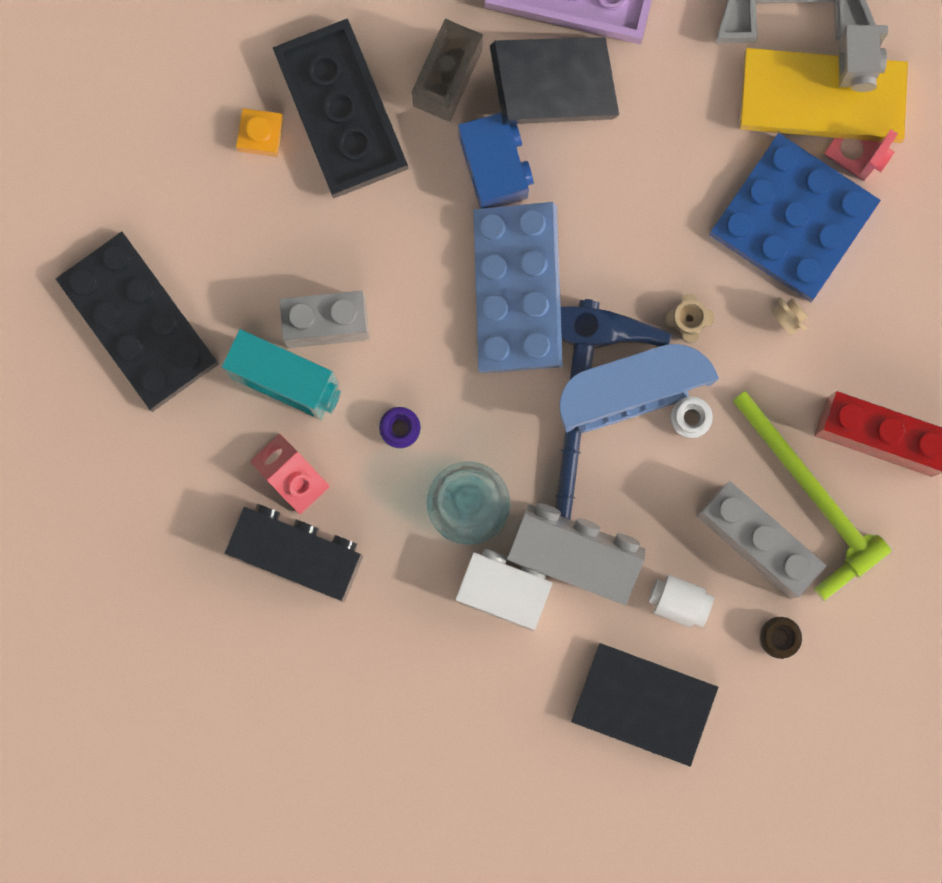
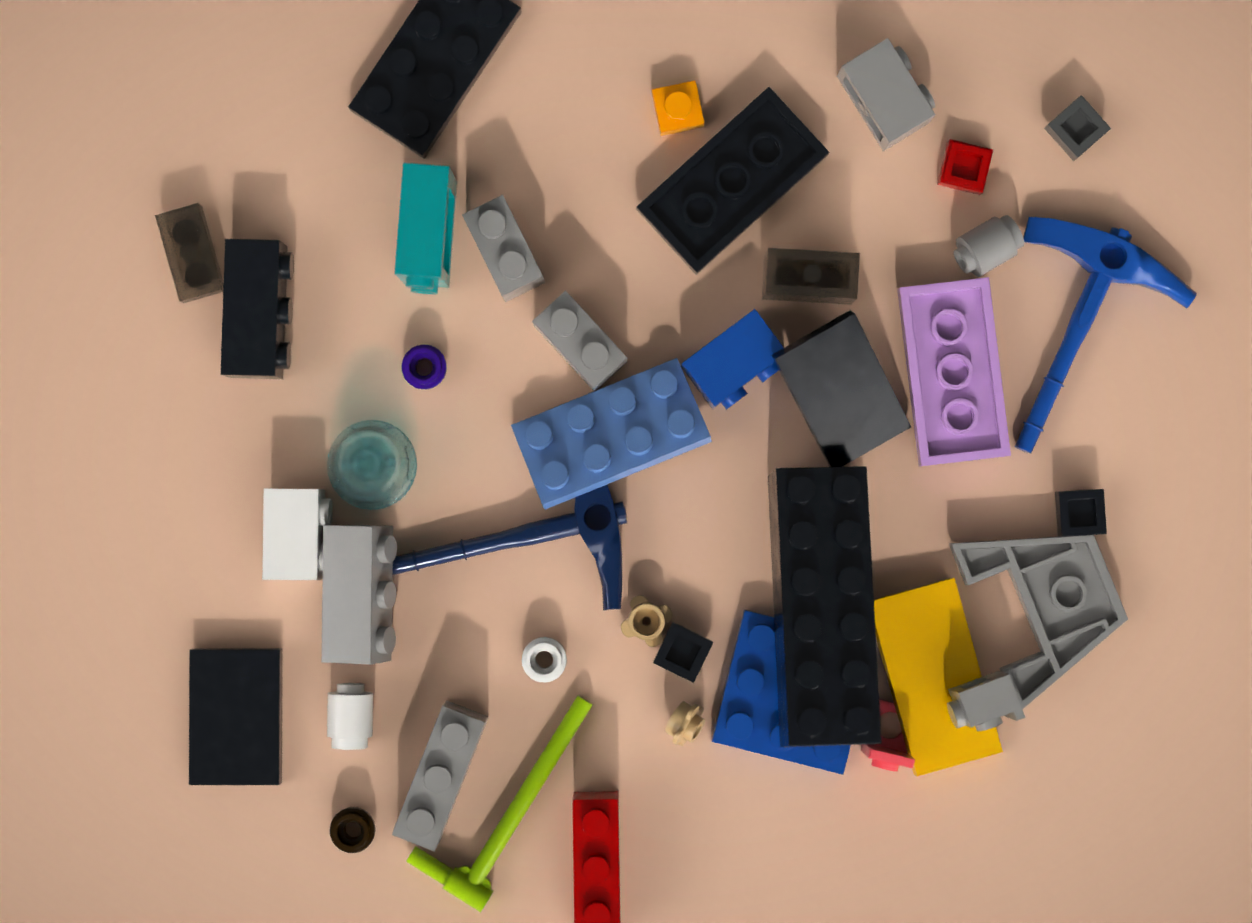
camera: 65 degrees right, 5 degrees up
coral bracket [250,434,330,514] -> none
medium blue brick [559,344,719,433] -> none
none -> clear smoke plate [155,203,224,303]
none -> light grey brick [532,291,627,391]
none -> black plate [653,621,714,683]
none -> black brick [768,466,882,747]

